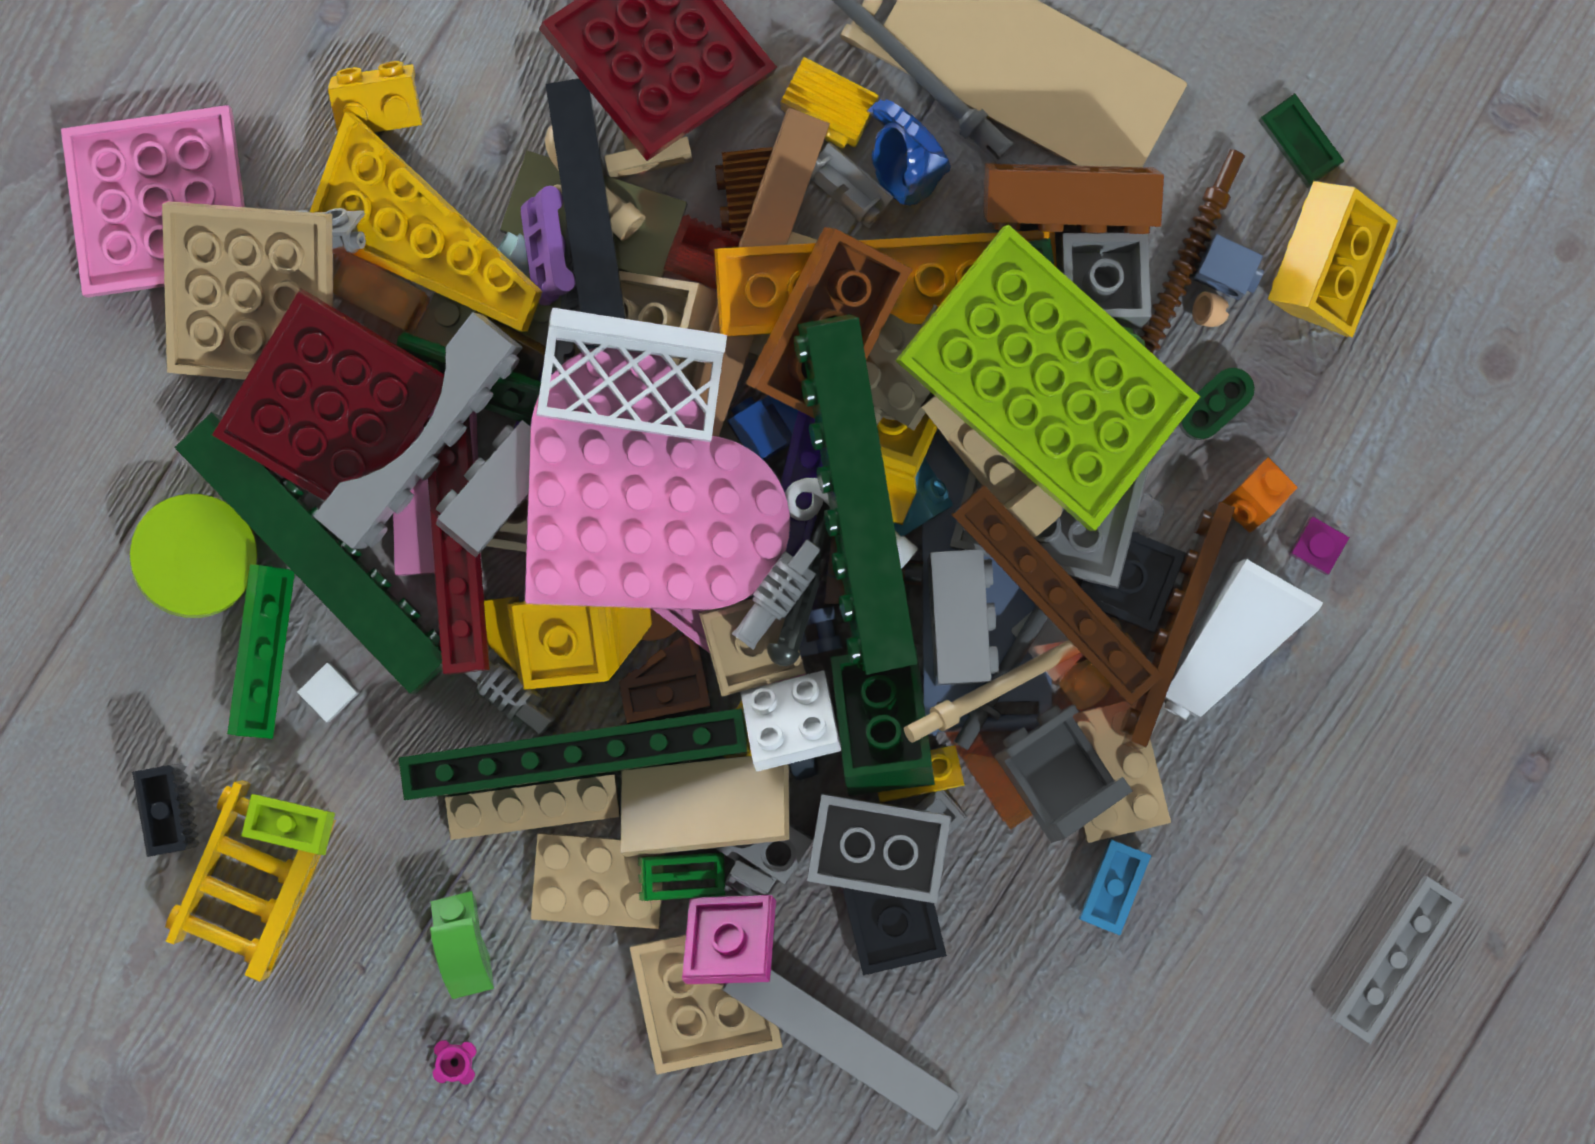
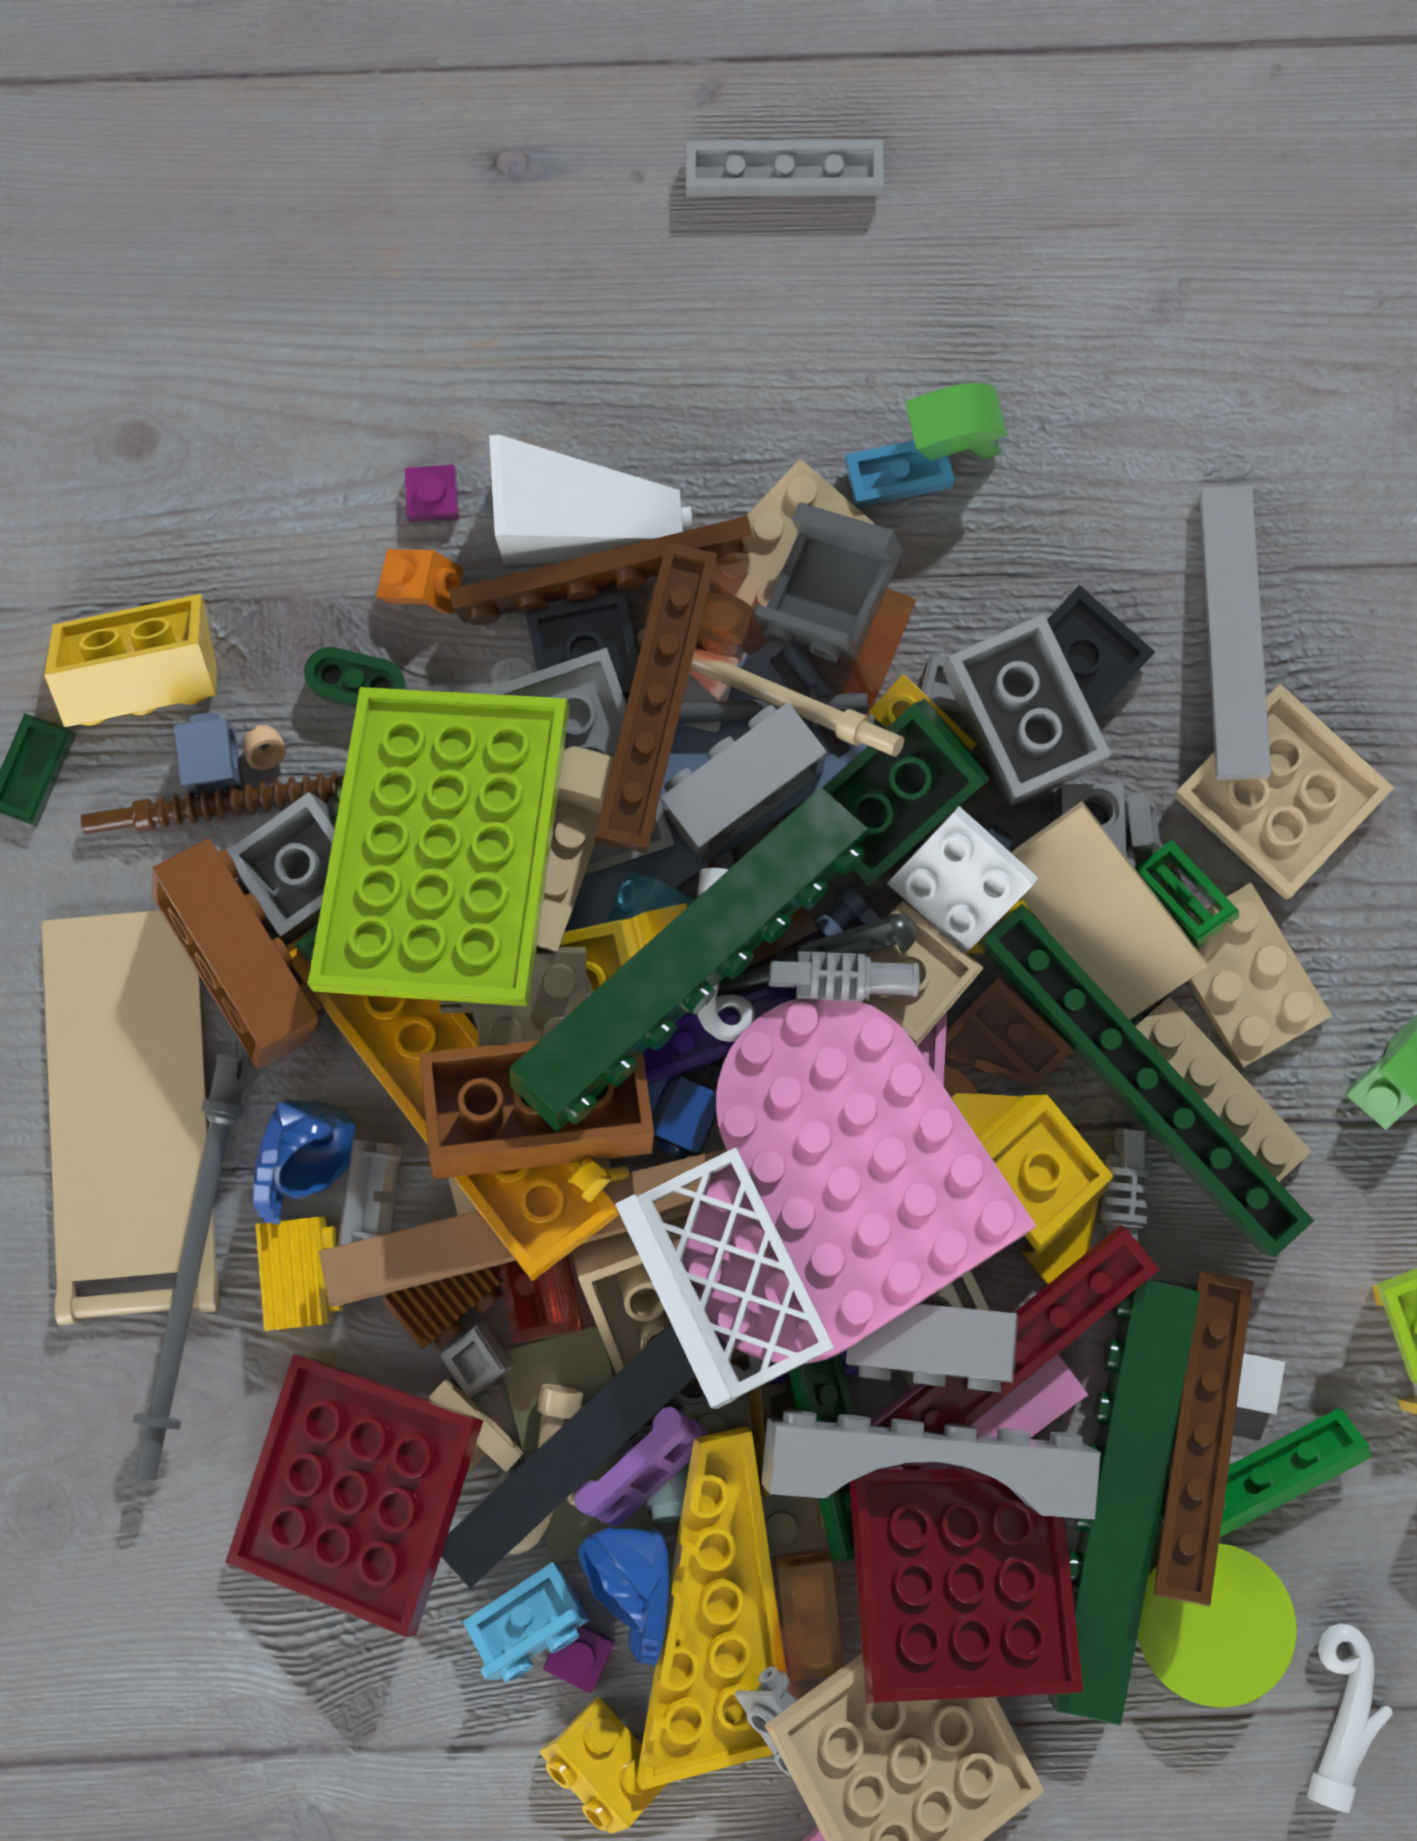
camera: 135 degrees left, 5 degrees down
dark pink plate [682,895,776,984] -> none
none -> light grey tile [439,1323,514,1399]
none -> medium azure bracket [462,1562,589,1683]
none -> magenta plate [543,1624,615,1694]
none -> yellow hand [567,1157,629,1202]
none -> blue hair [578,1528,669,1666]
none -> bright green brick [905,383,1007,461]
none -> reddish brown plate [1153,1271,1253,1607]
none -> white plant [1306,1624,1392,1813]

